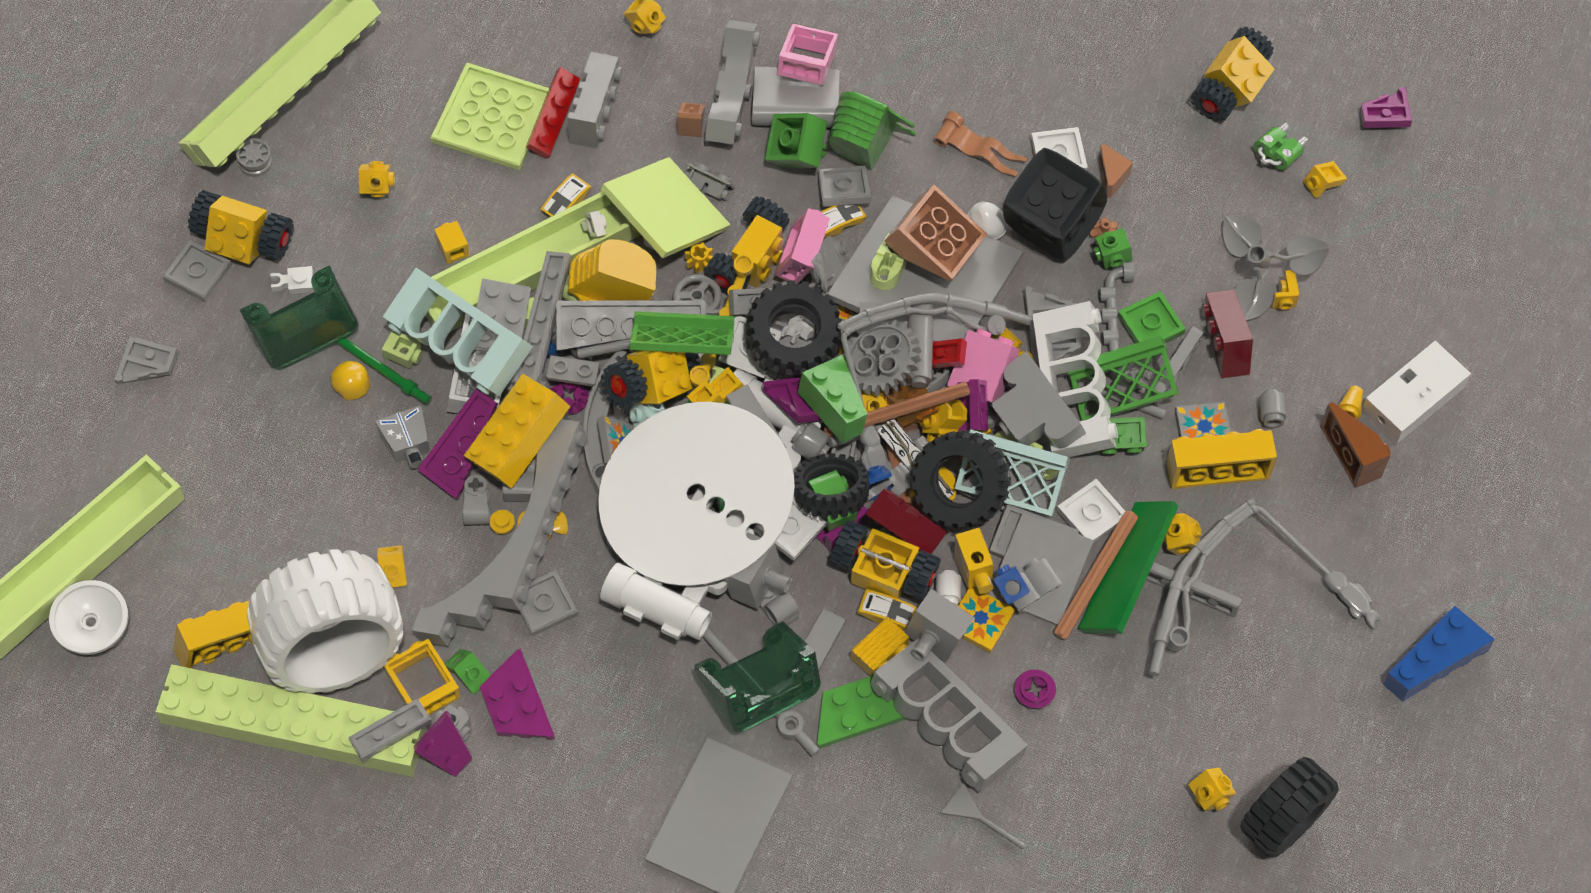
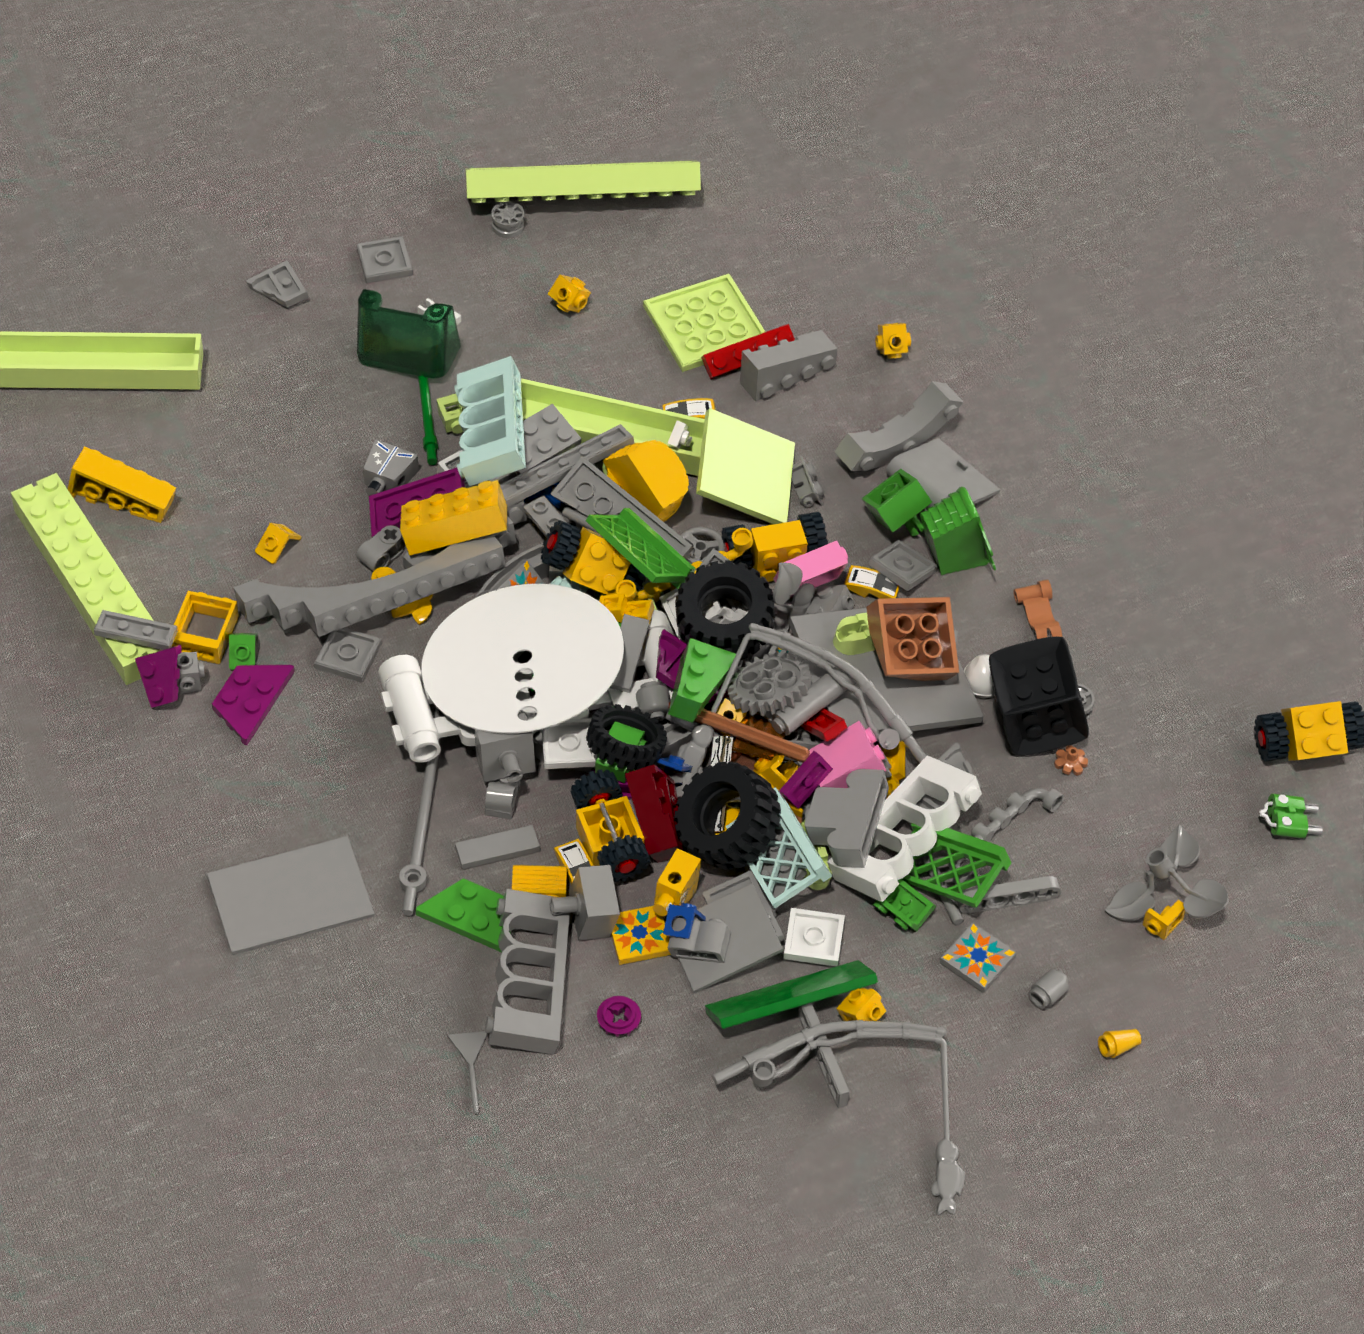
camera: 45 degrees right, 10 degrees down
white dish [49,580,128,655] -> none
brick [188,190,294,264] -> none
white tyre [247,549,403,694] -> none
yellow hair [330,361,371,400] -> none
yellow brick [434,221,470,264] -> none
magenta gear [550,381,589,415] -> none
nougat slope [677,102,705,137] -> none
yellow gear [685,242,713,274] -> none
clear green windscreen [694,621,821,732] -> none
bright pink window [777,24,838,85] -> none
white brick [936,570,962,606] -> none
white plate [1031,127,1088,170] -> none
nougat axle [1054,511,1138,640] -> none
bright green brick [1093,228,1133,269] -> none
nougat slope [1098,144,1133,198] -> none
bright green plate [1118,291,1186,343] -> none
yellow brick [1166,429,1277,489] -> none
yellow brick [1188,768,1236,811] -> none
dark red wedge [1202,289,1253,379] -> none
black tyre [1240,757,1339,858] -> none
yellow bracket [1303,161,1347,198] -> none
dark orange slope [1320,402,1391,488] -> none
white brick [1362,341,1471,445] -> none
blue wedge [1383,606,1495,702] -> none

